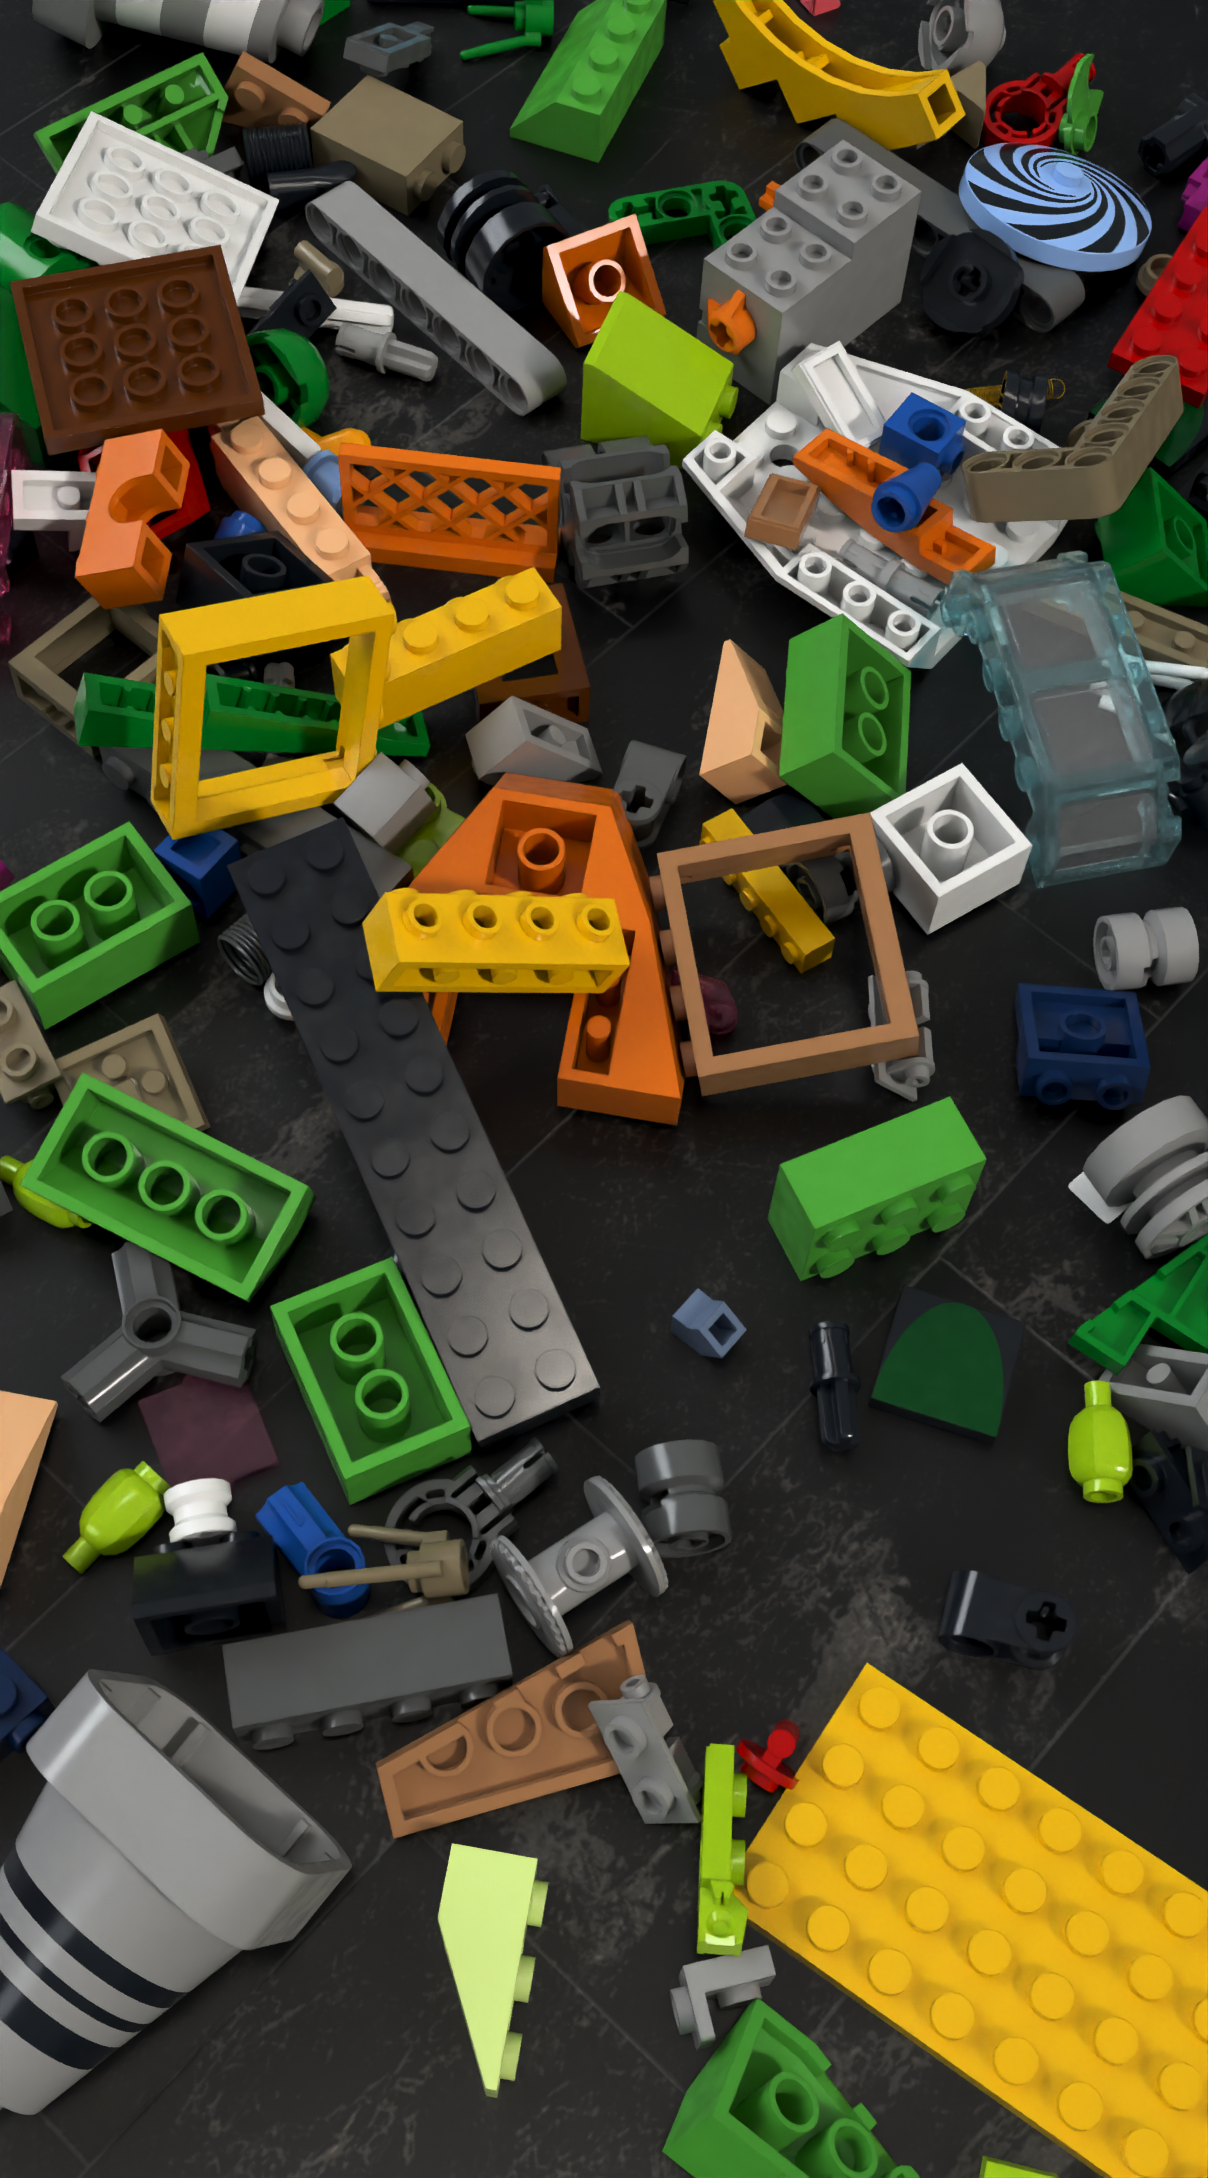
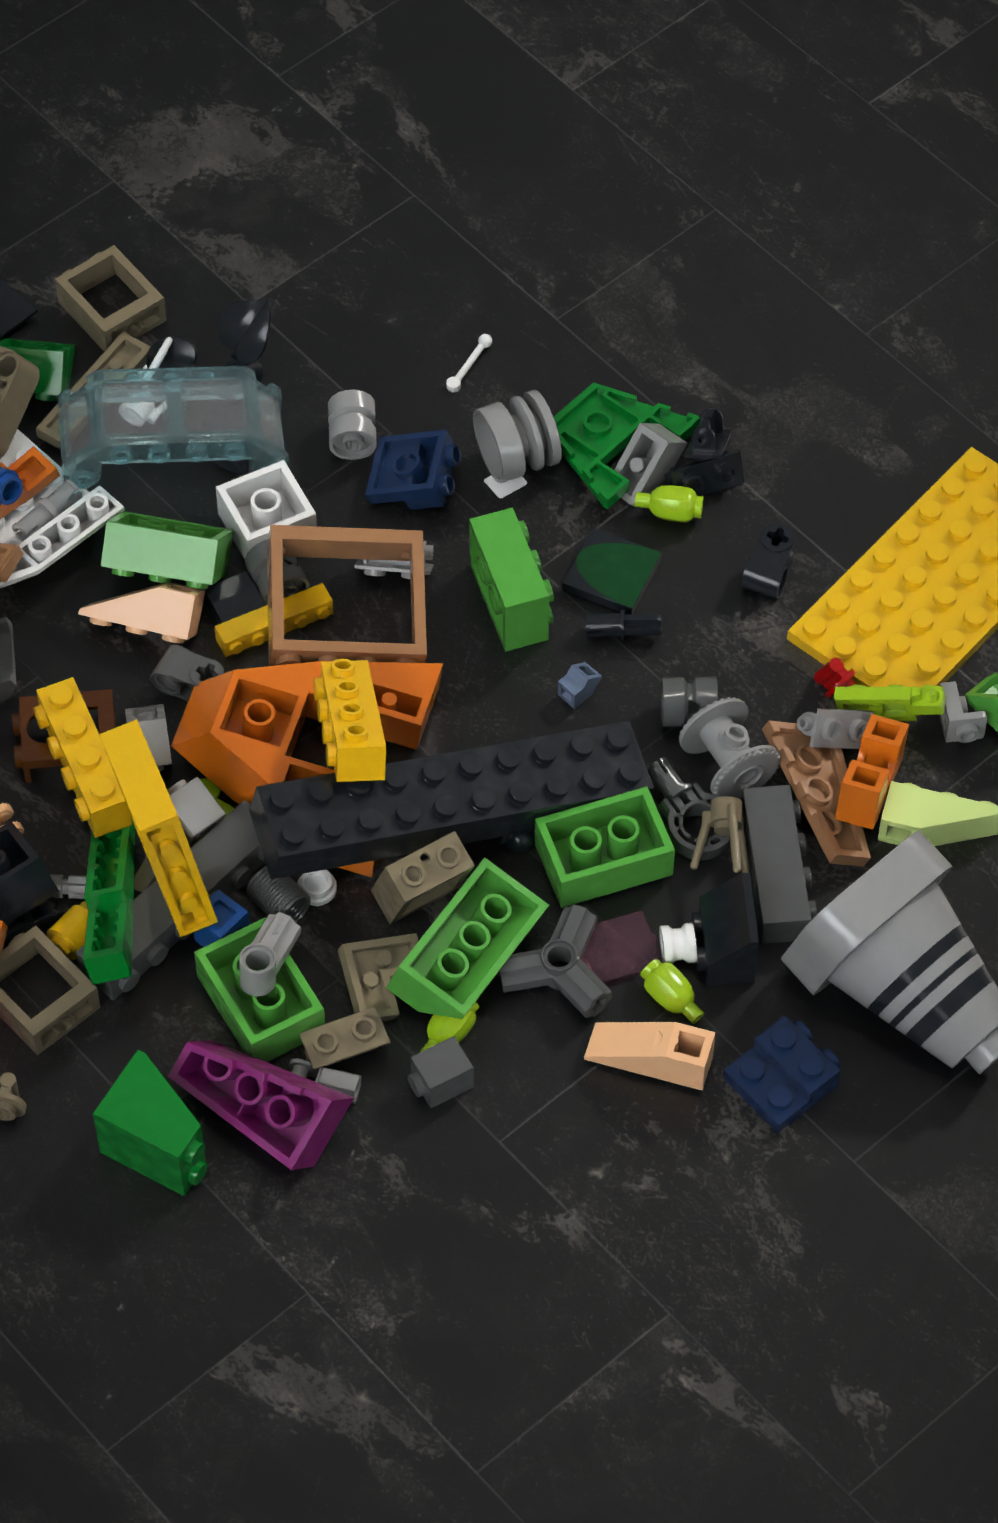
camera: 80 degrees left, 5 degrees down
blue piece [255,1482,371,1618] -> none
none -> light grey piece [239,912,301,997]
none -> dark tan window [371,831,475,925]
none -> orange arch [835,714,909,830]

